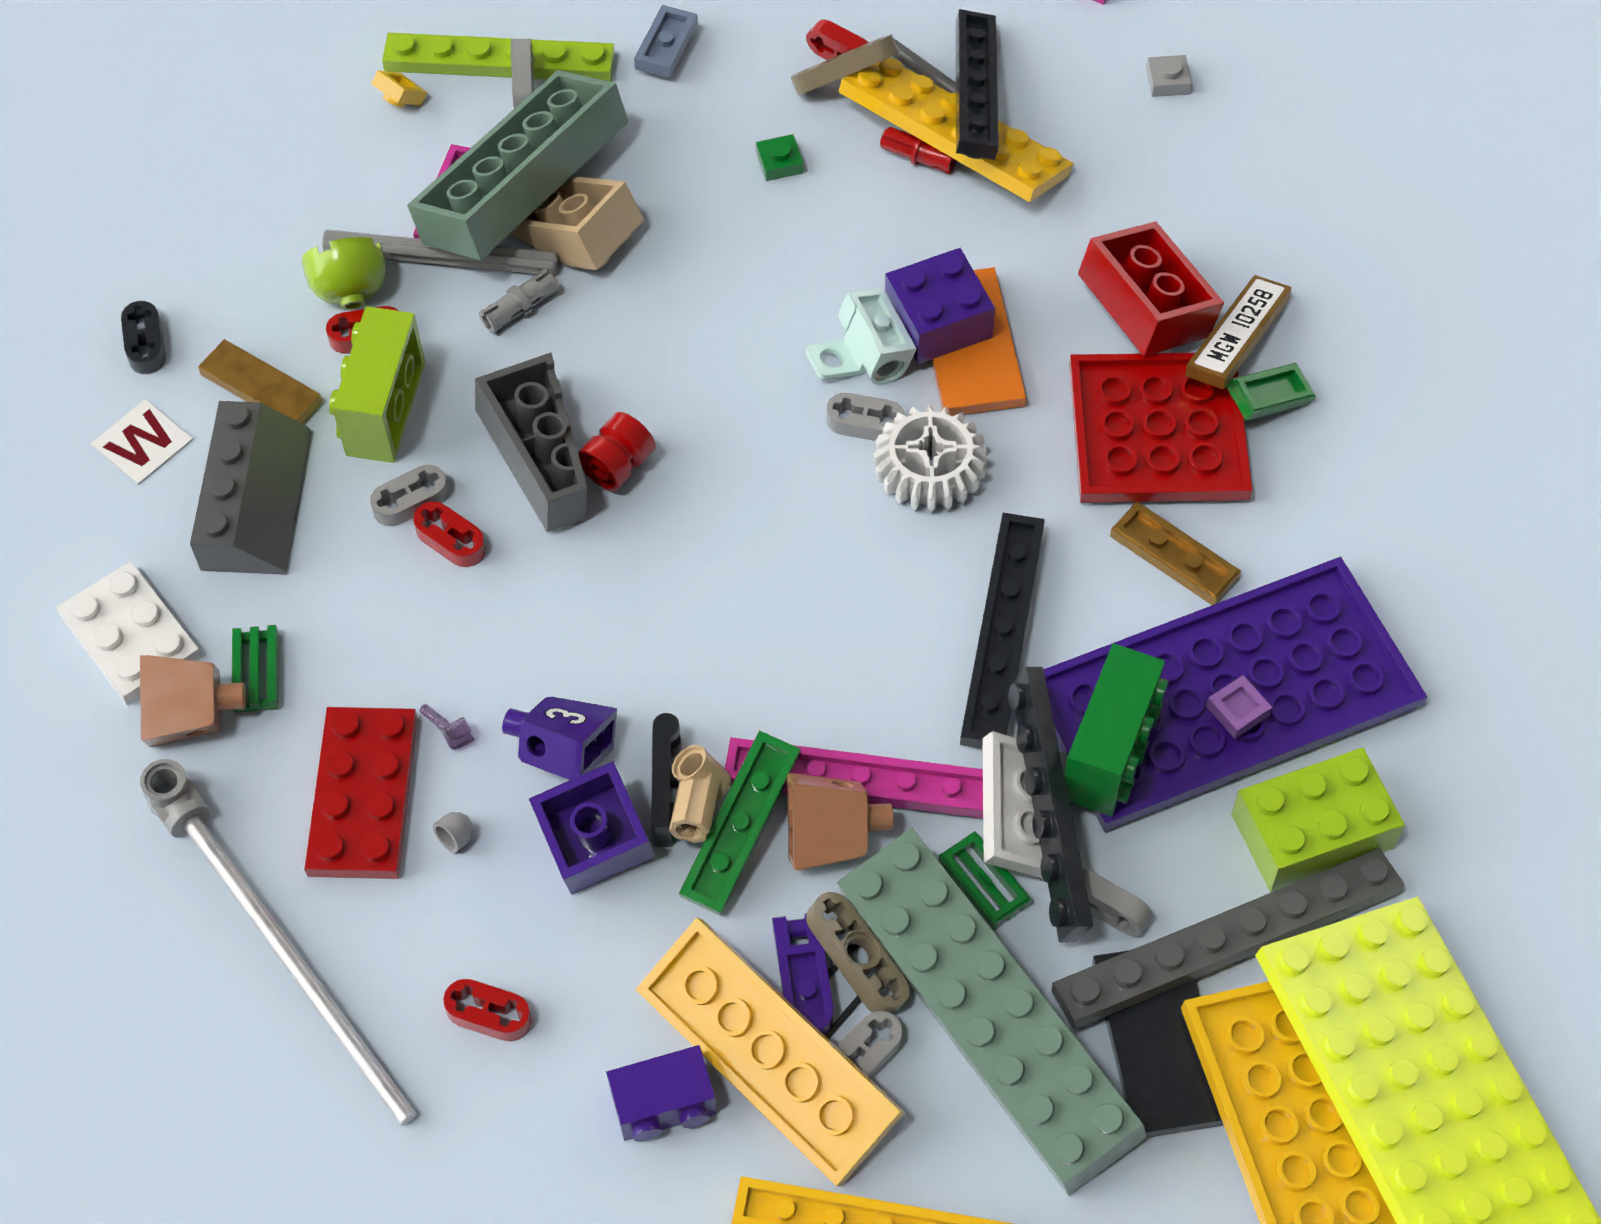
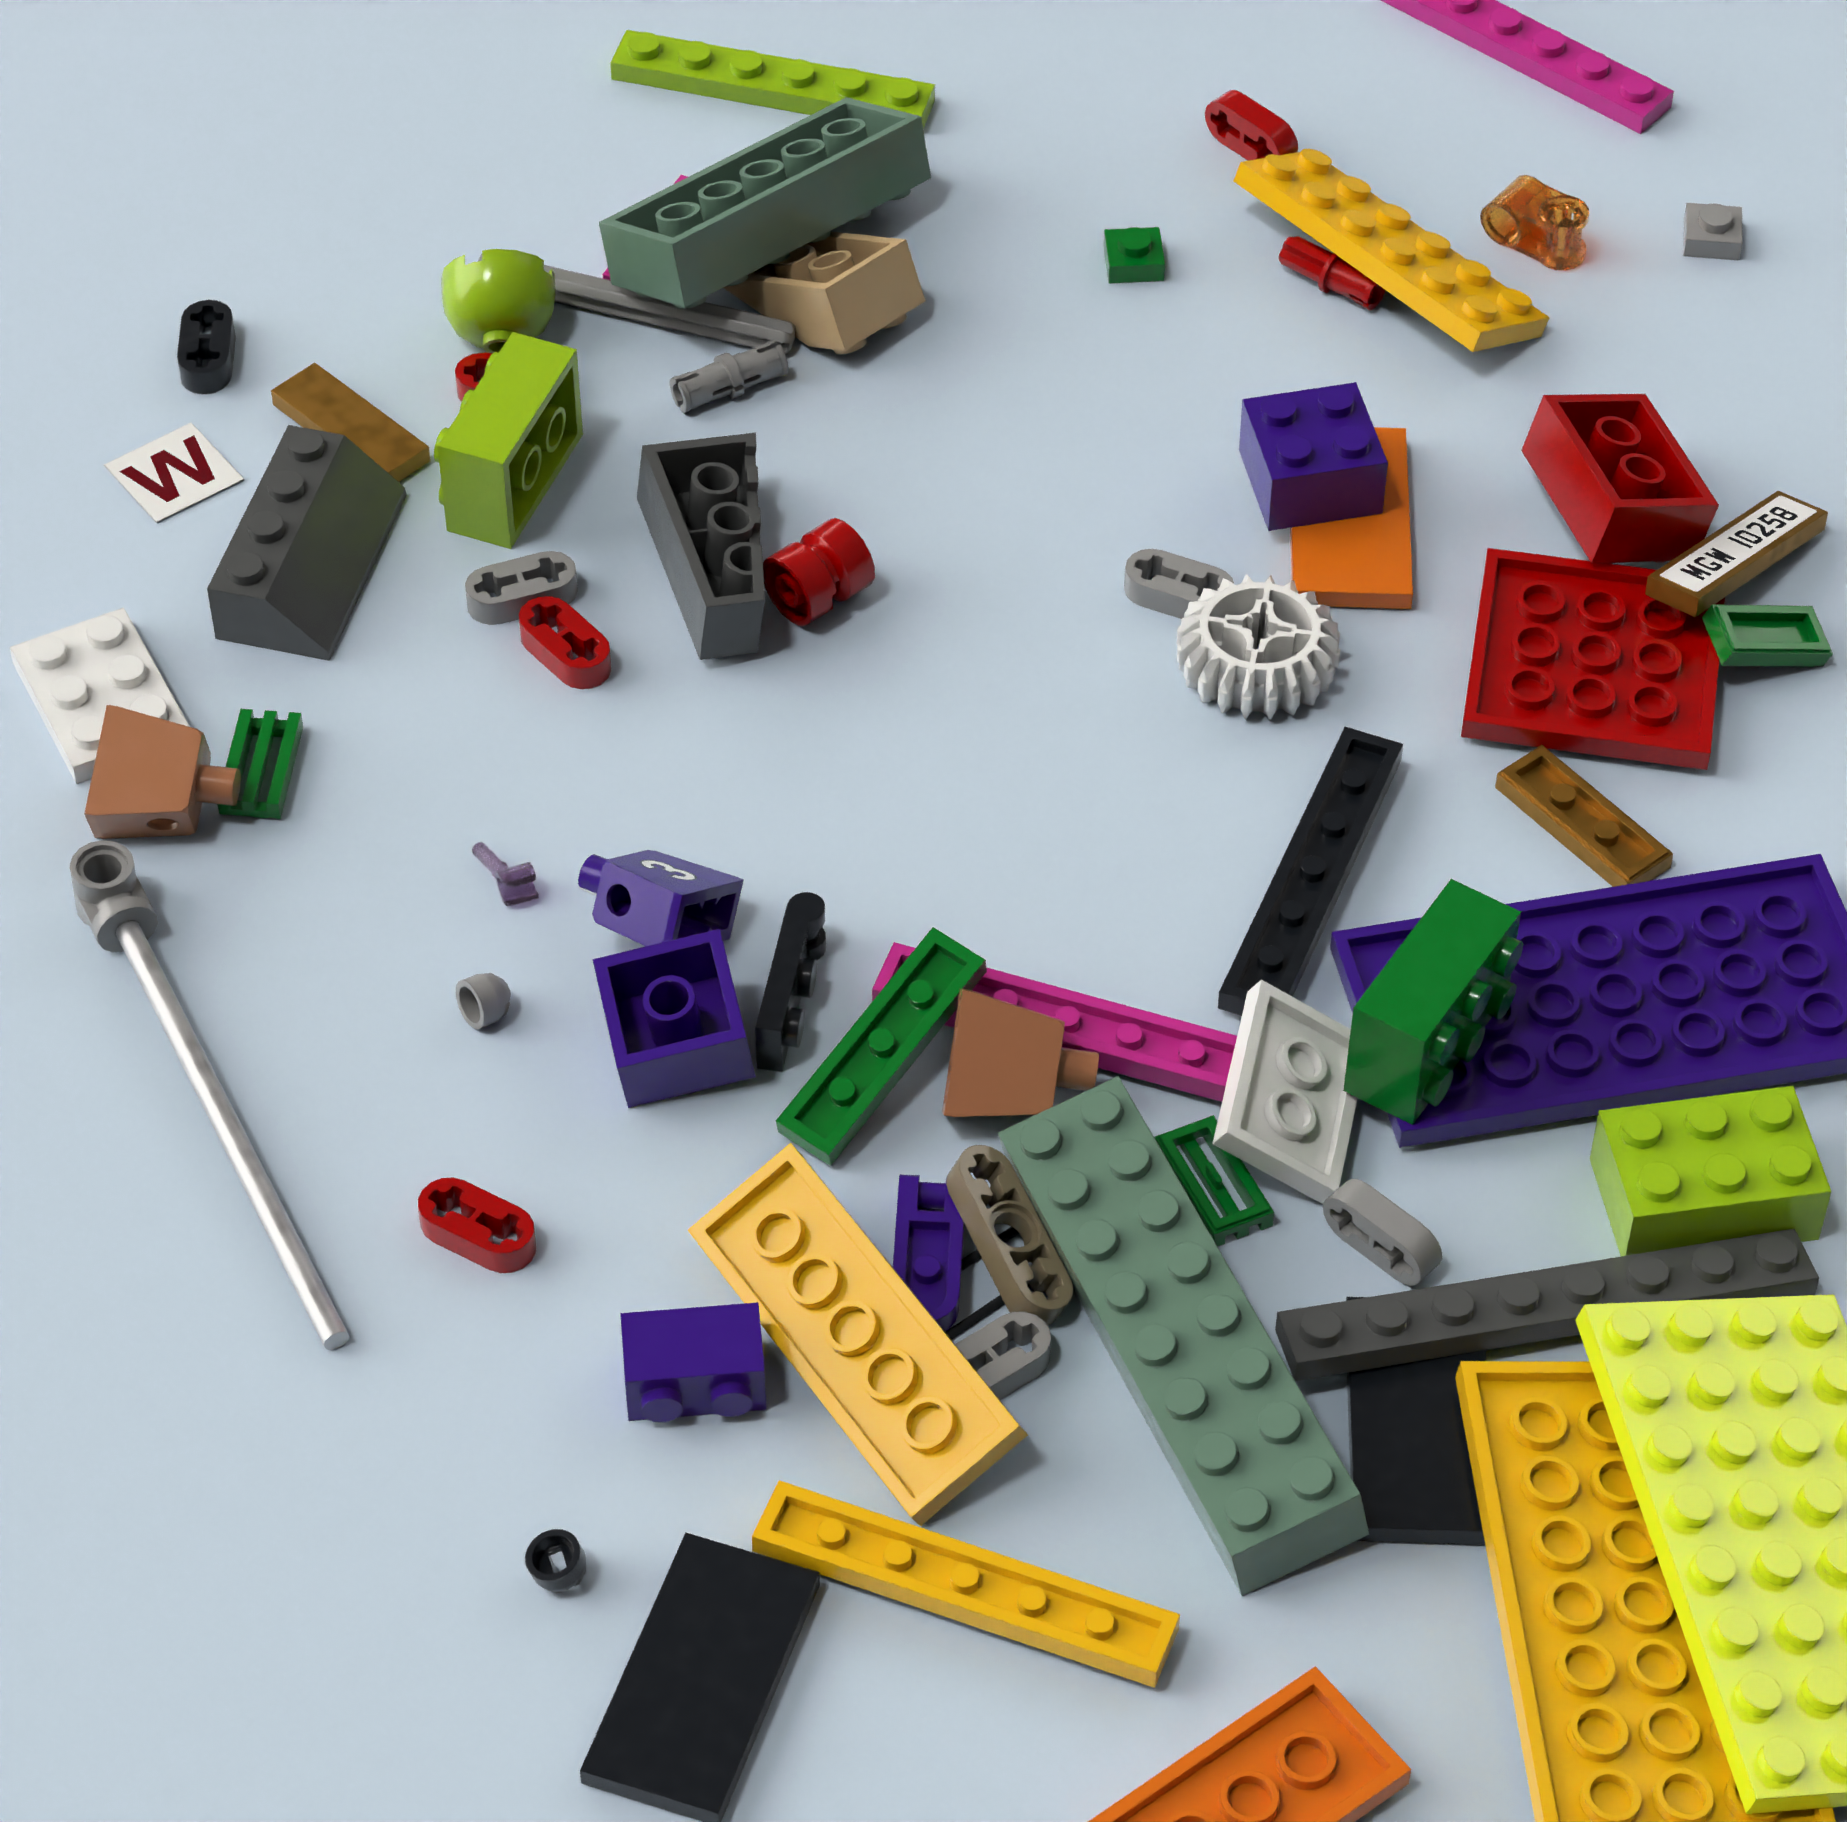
camera: 10 degrees right, 10 degrees down
red plate [304,707,418,879] -> none
yellow plate [371,70,428,108] -> none
light grey beam [511,38,535,109] -> none
sand blue plate [634,5,698,79] -> none
tan piece [669,745,731,843] -> none
dark tan beam [790,34,899,95] -> none
light aqua piece [806,288,916,385] -> none
dark grey bar [893,38,956,93] -> none
black plate [956,9,999,160] -> none
black plate [1008,667,1094,943] -> none
medium lavender plate [1206,675,1272,739] -> none
none -> clear orange piece [1480,175,1589,270]

